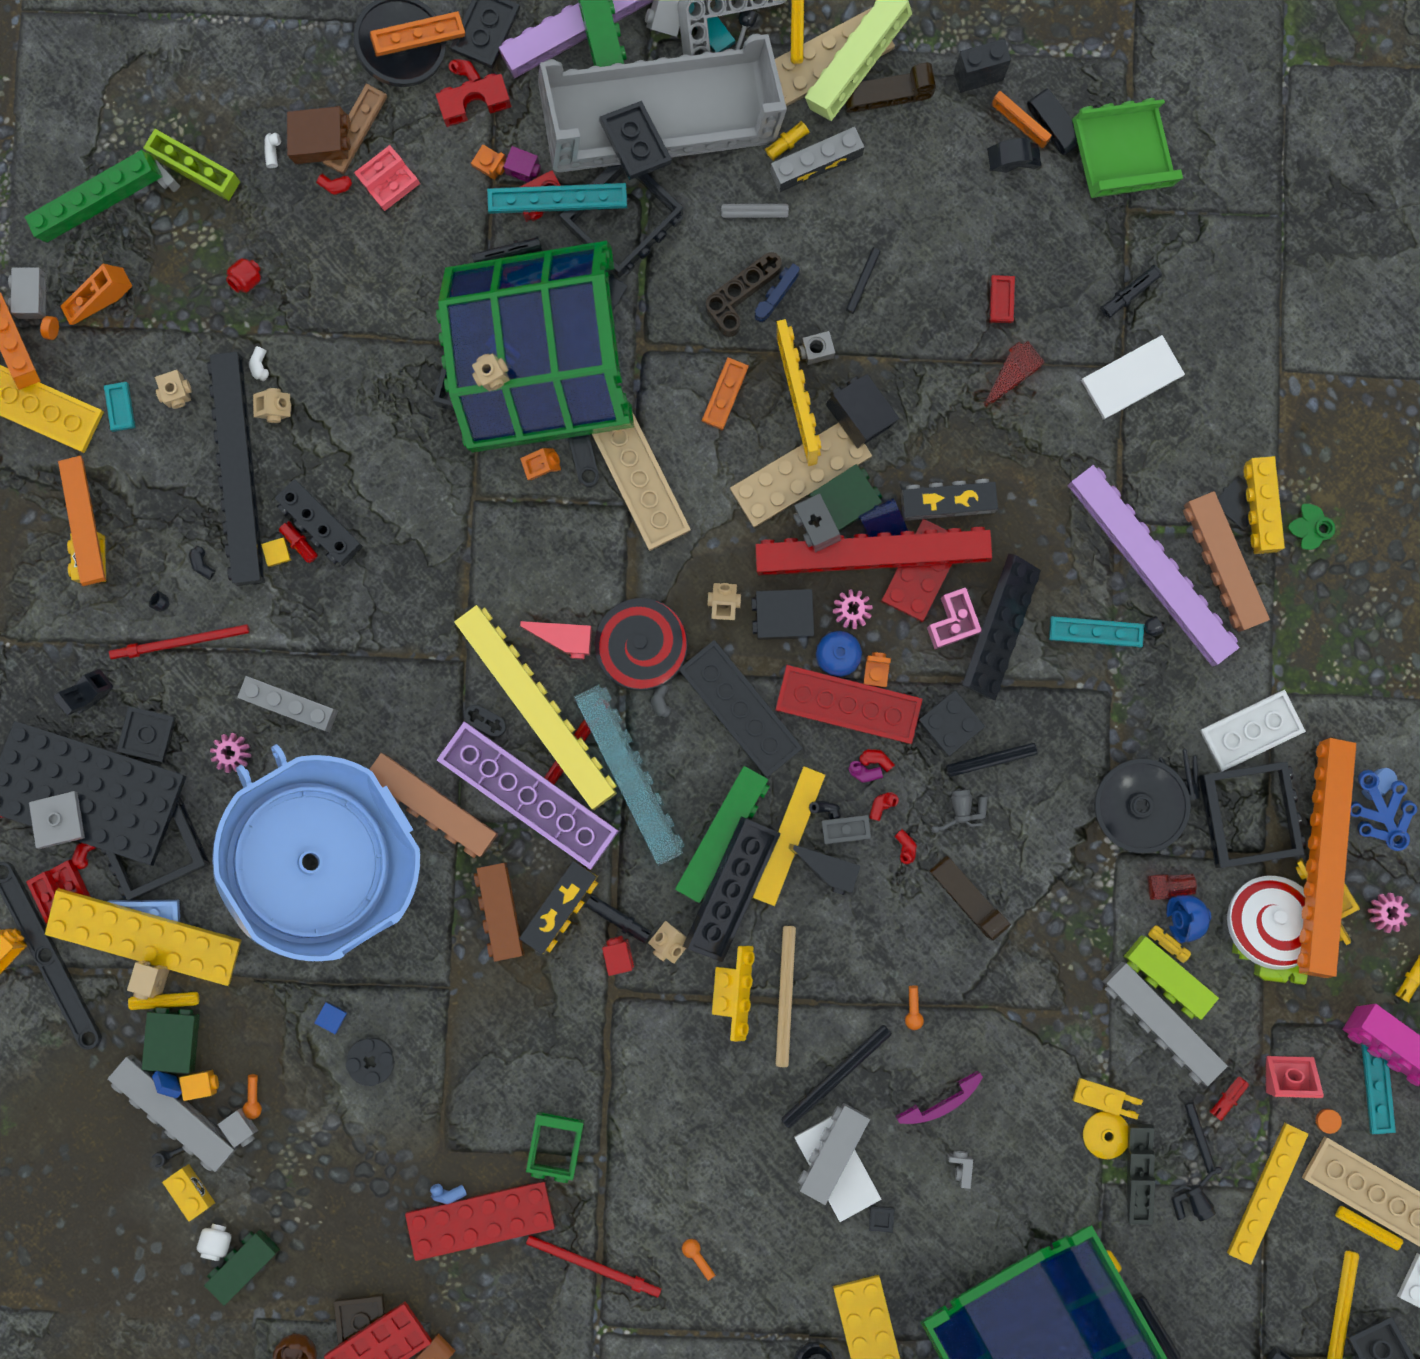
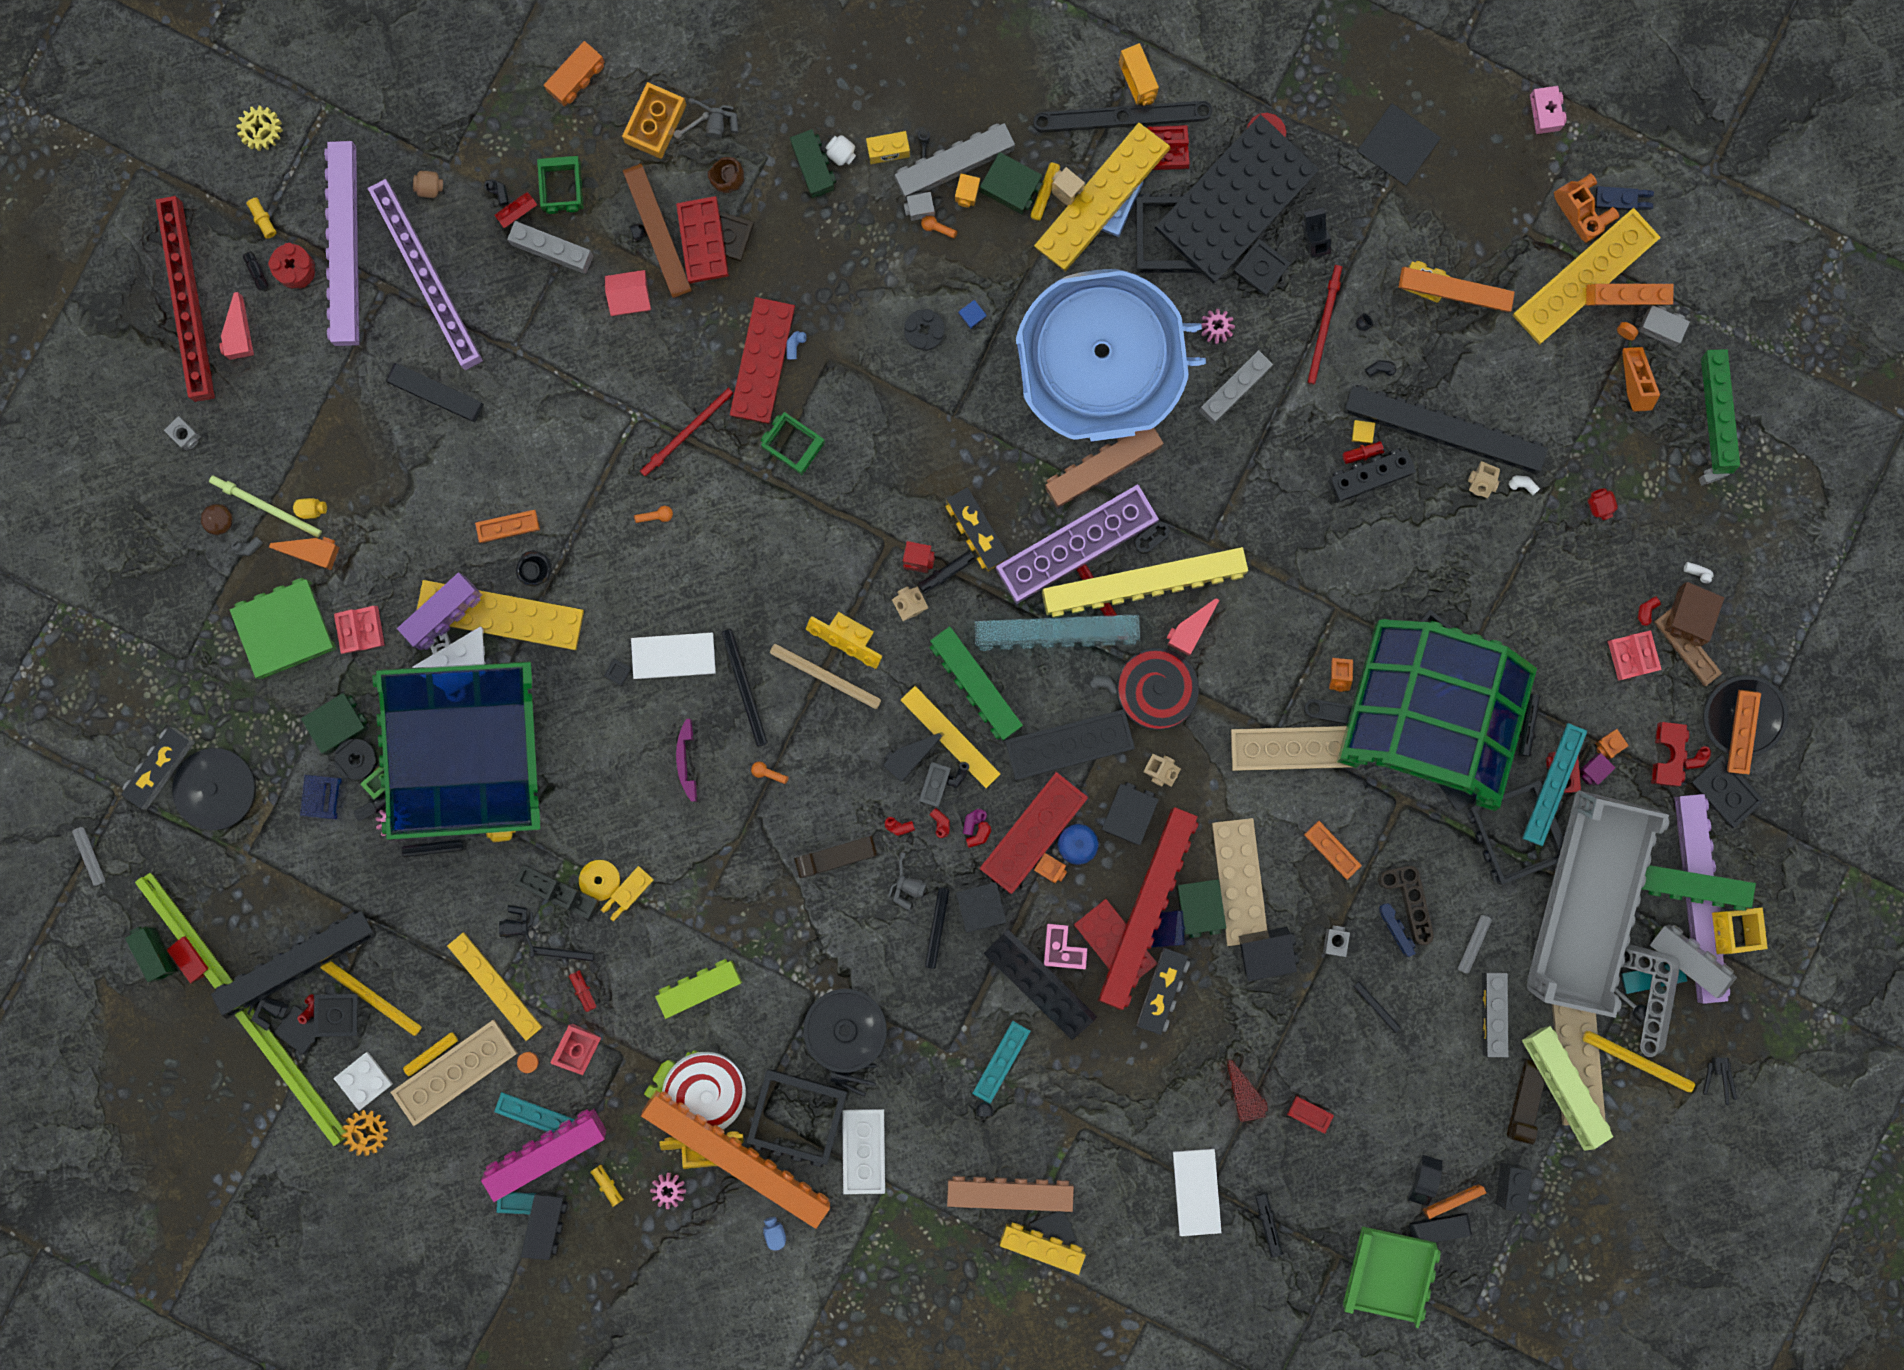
camera: 115 degrees right, 0 degrees up
light grey plate [29,791,85,849] -> none
red arm [72,843,96,869] -> none
teal tile [104,382,136,432] -> none
lime brick [143,129,240,201] -> none
blue tile [152,1071,182,1098] -> none
tan brick [155,370,192,409] -> none
tan brick [472,353,510,392] -> none
dark orange brick [474,862,524,962] -> none
black plate [599,101,672,180] -> none
black plate [683,816,781,962] -> none
yellow pin [765,121,810,161] -> none
yellow plate [776,319,822,466] -> none
dark grey brick [793,494,841,552] -> none
light grey brick [797,1103,870,1205] -> none
bright pink gear [833,589,873,629] -> none
light grey bracket [947,1151,973,1189] -> none
lavender brick [1067,465,1240,667] -> none
light grey brick [1102,962,1228,1086] -> none
clear red piece [1147,874,1197,900] -> none
yellow axle [1148,925,1191,963] -> none
blue cylinder [1166,895,1211,943] -> none
green plate [1288,504,1335,550] -> none
blue plant [1350,770,1417,851] -> none

